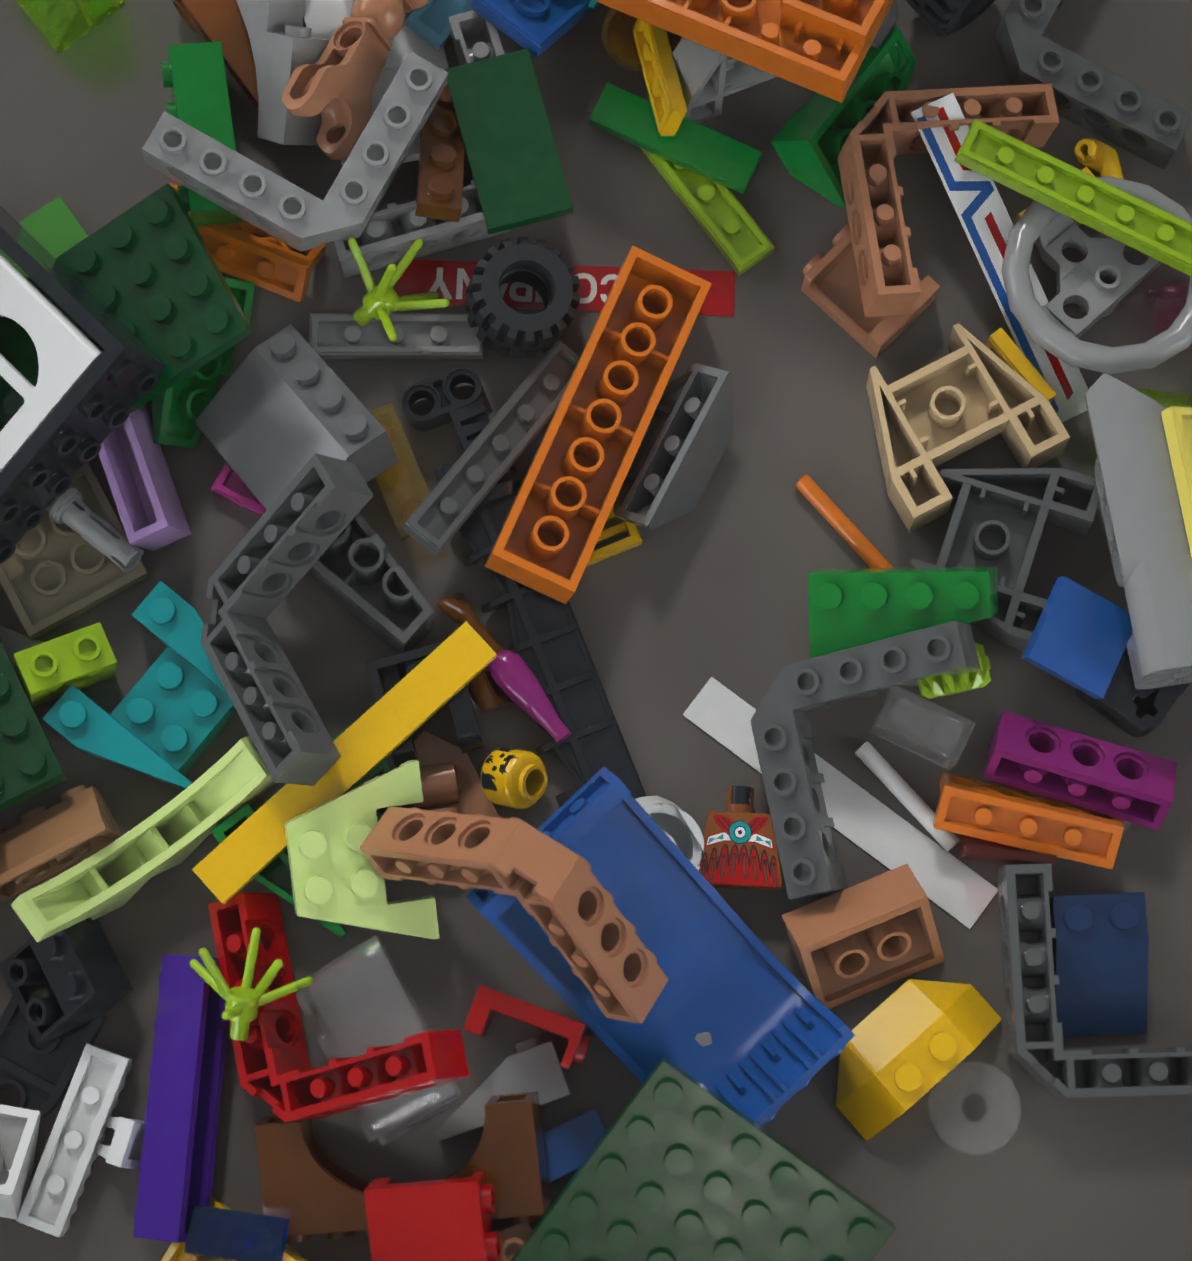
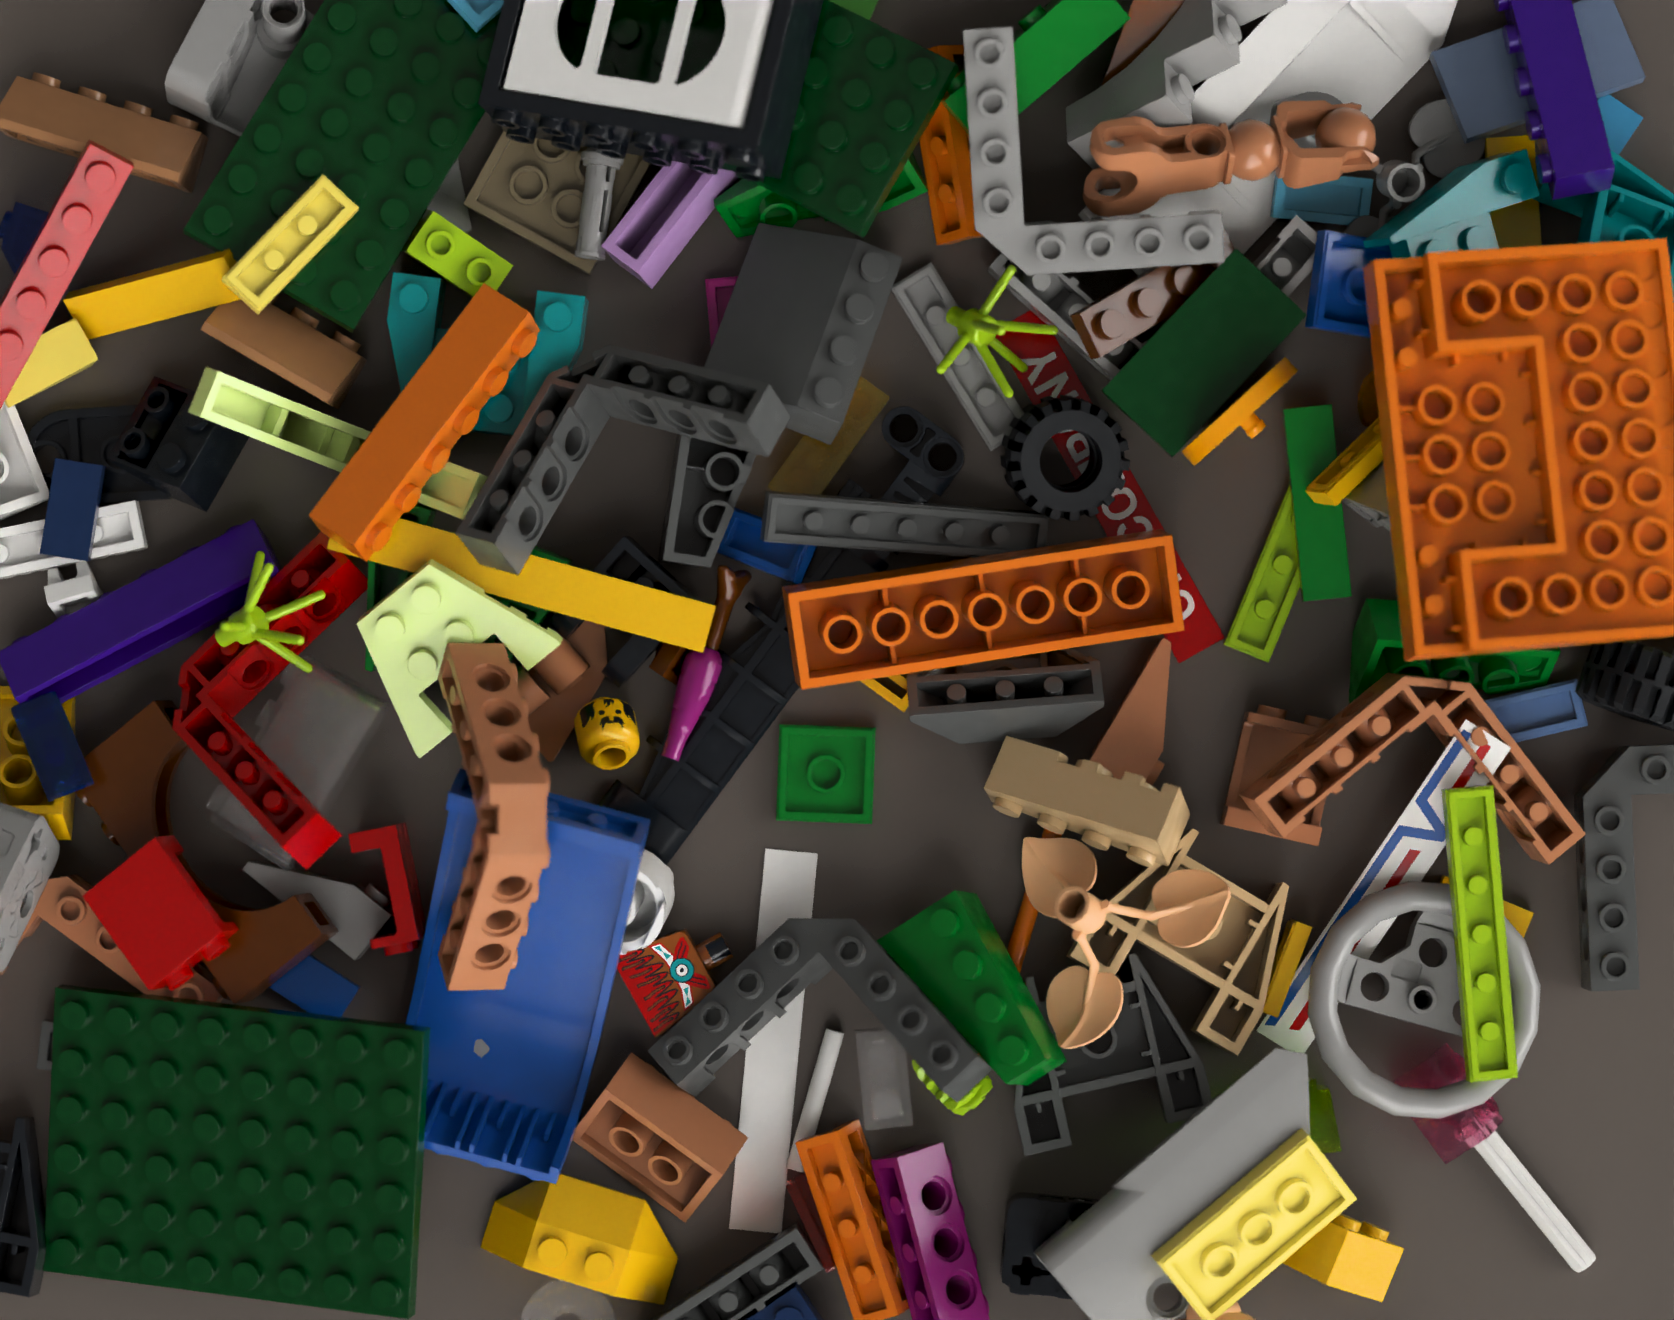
camera: 55 degrees right, 10 degrees up
blue tile [1022,576,1133,699] -> none
yellow arm [1074,138,1123,179] -> none
none -> dark blue tile [40,458,106,562]
none -> orange brick [308,283,540,562]
none -> blue tile [717,508,817,584]
none -> green tile [776,724,876,824]
none -> tan wedge [984,736,1190,867]
none -> light nougat plant [1022,837,1231,1049]
none -> nougat slope [1087,638,1171,786]
none -> light orange piece [1181,356,1299,466]
none -> medium blue tile [1484,679,1588,743]

